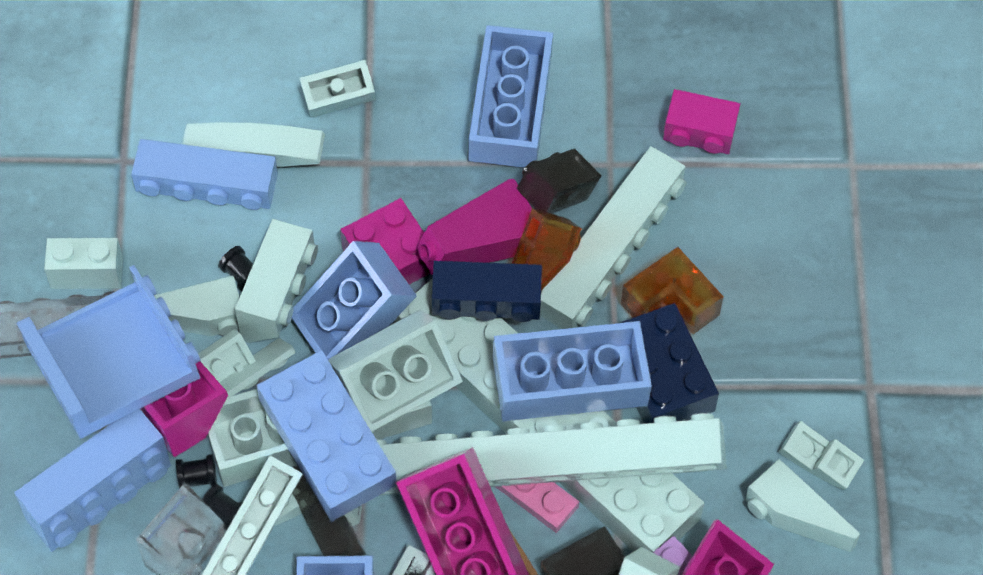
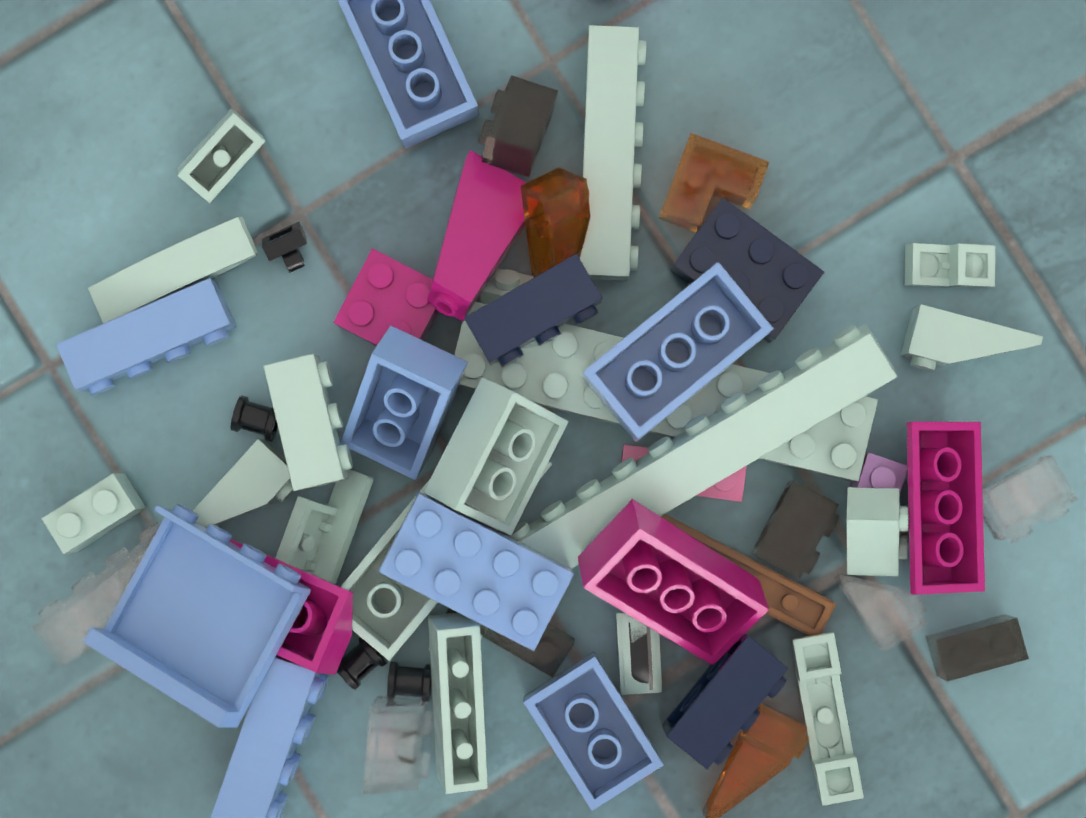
camera: 25 degrees left, 25 degrees up
none -> black tile [262,222,307,273]

